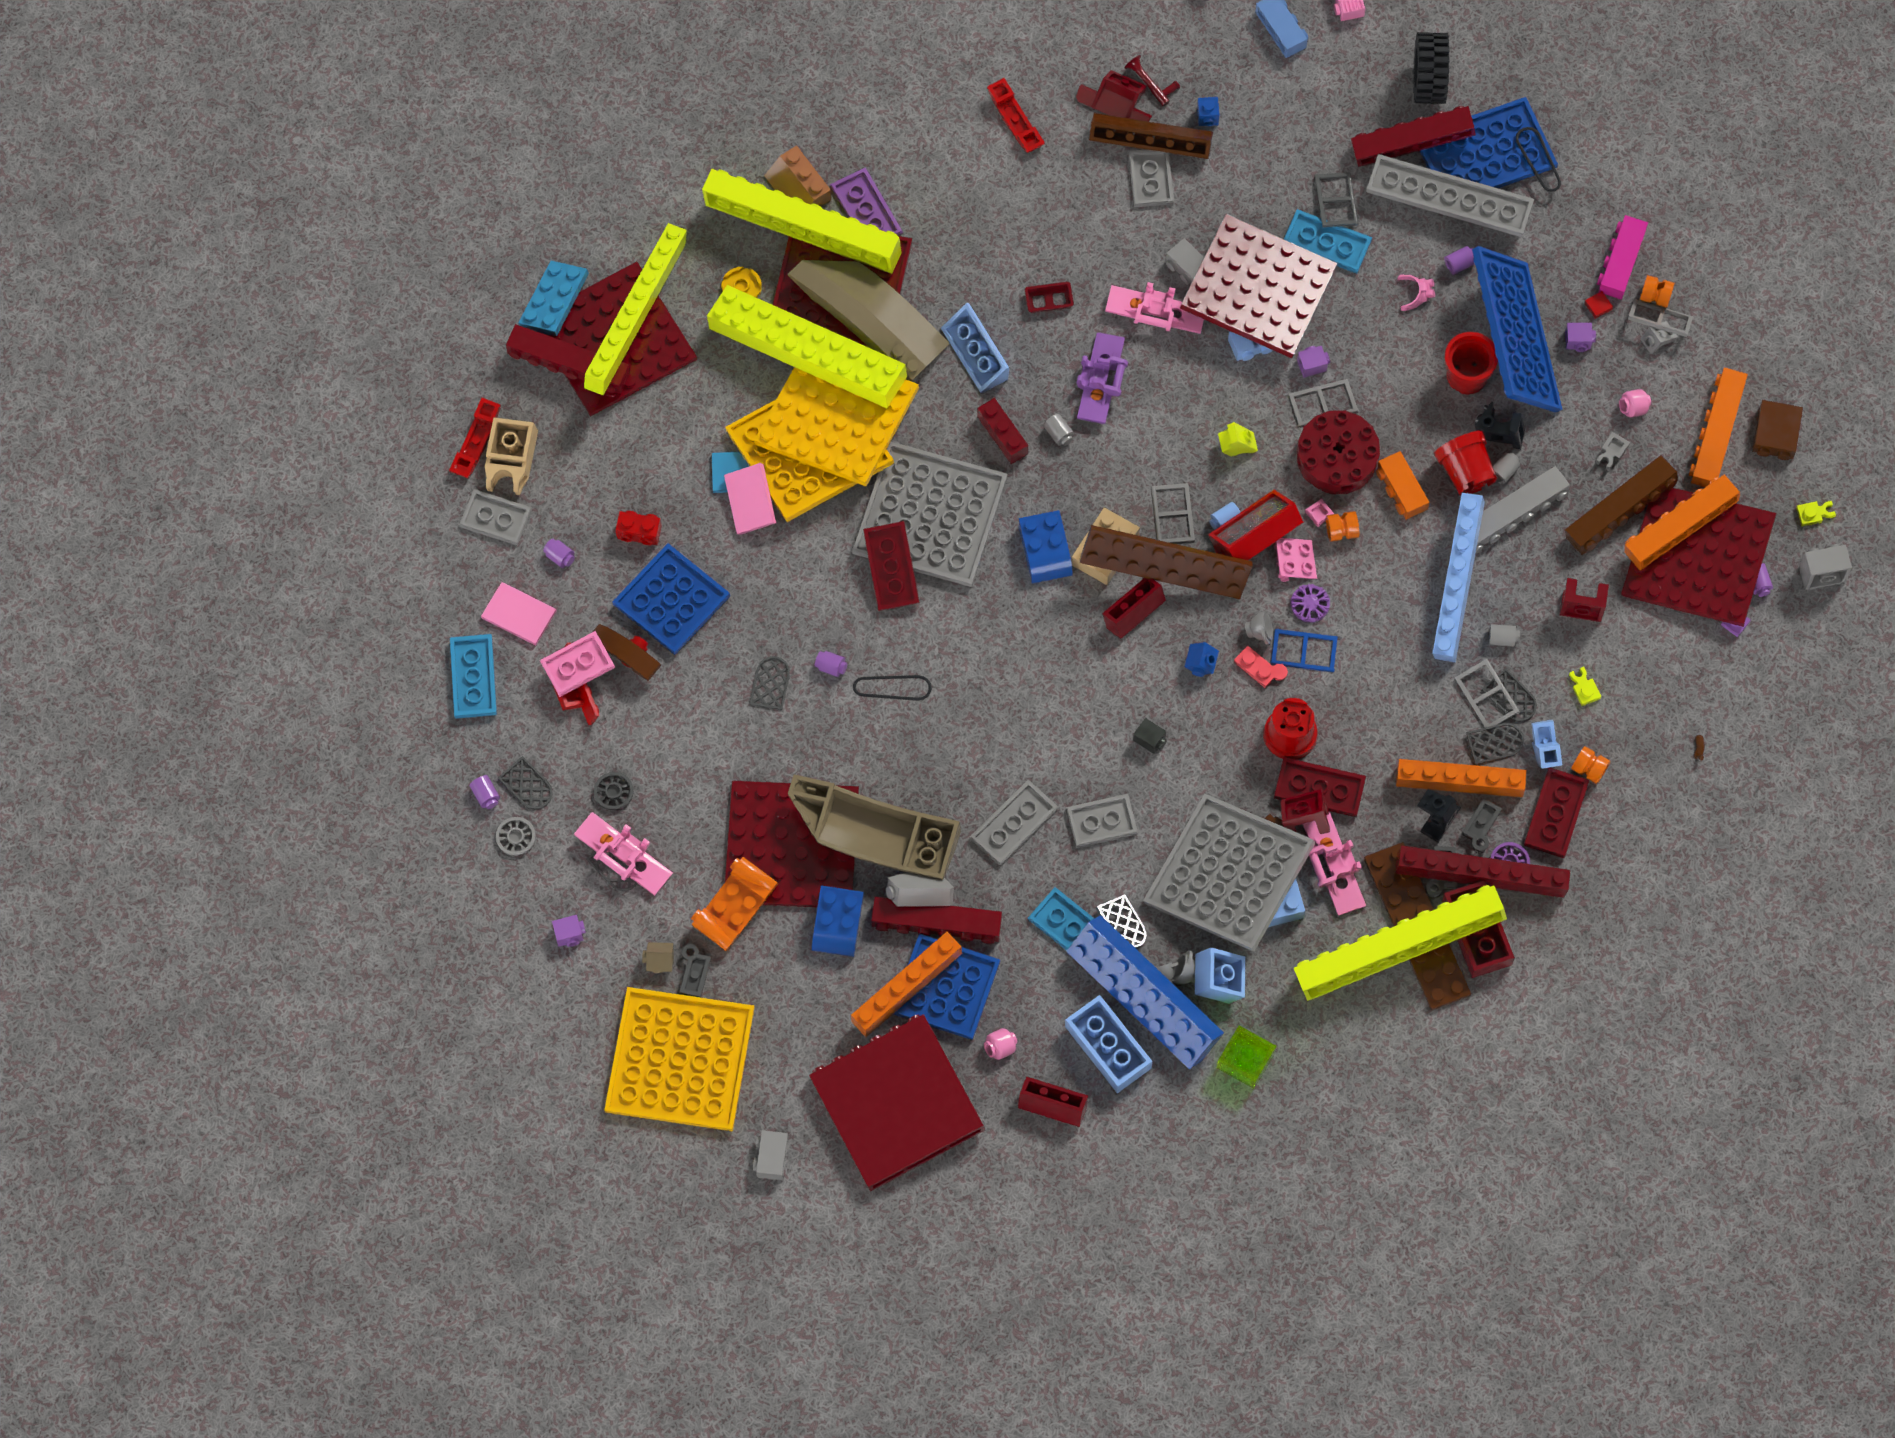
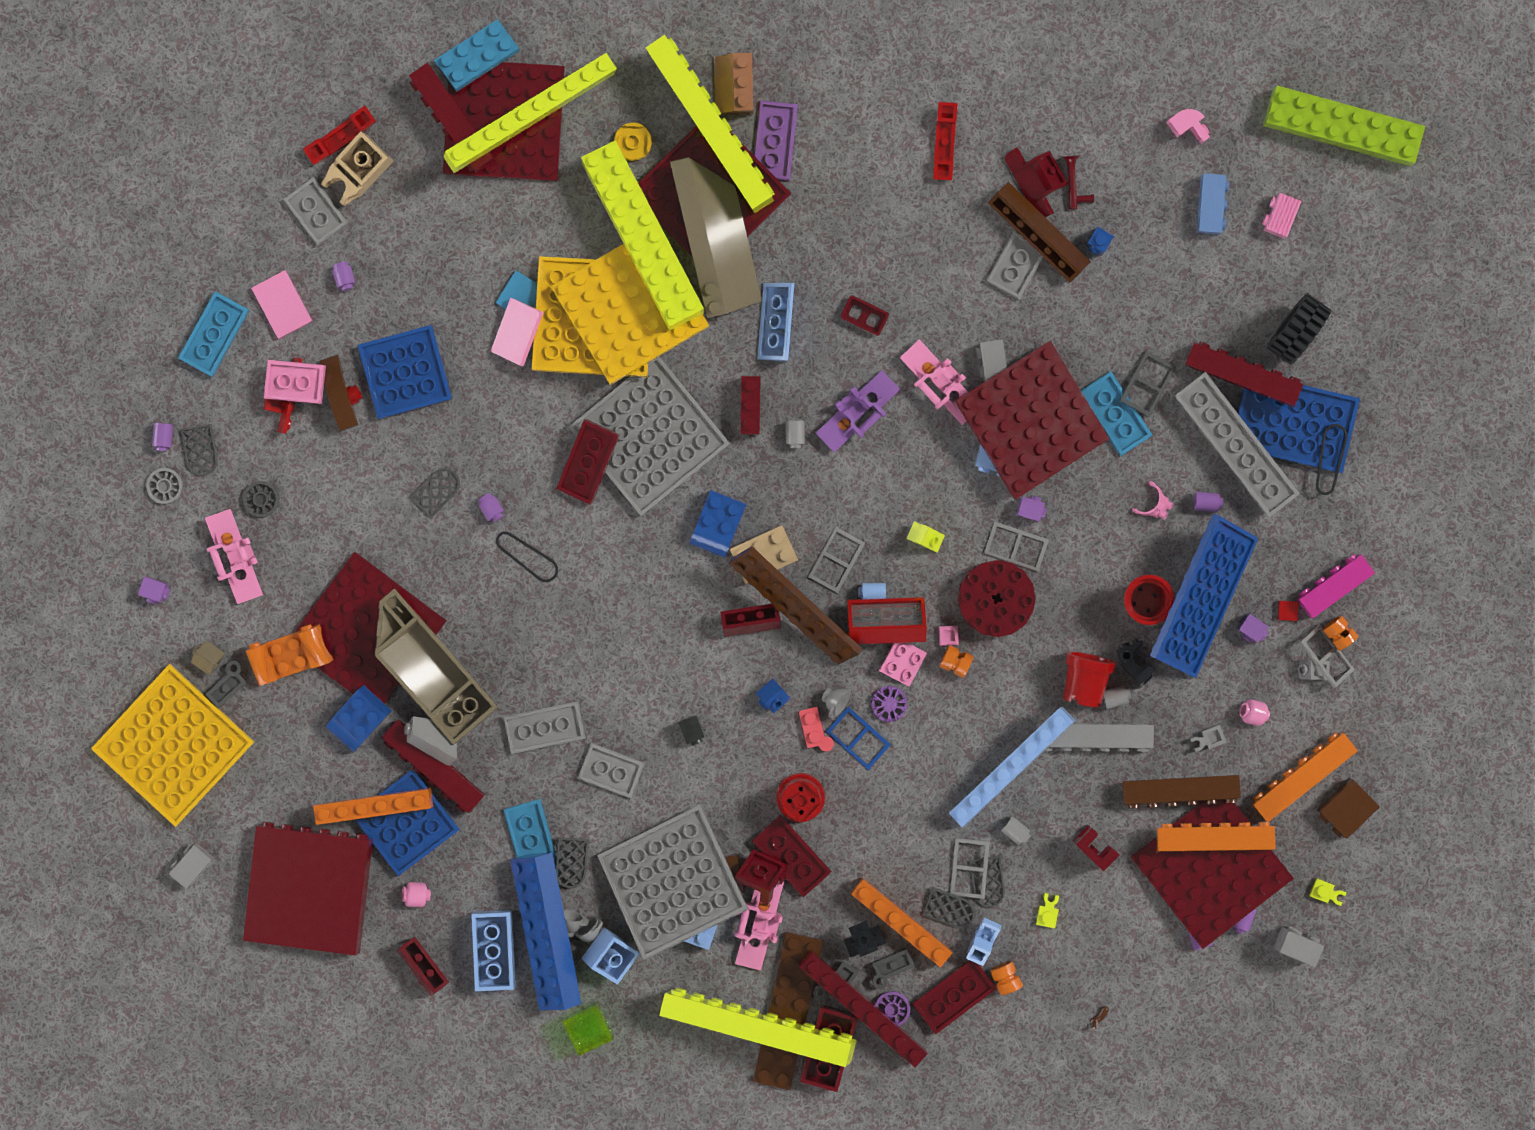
camera: 30 degrees right, 20 degrees up
red brick [616,510,662,545] -> none
orange brick [1376,451,1430,520] -> none

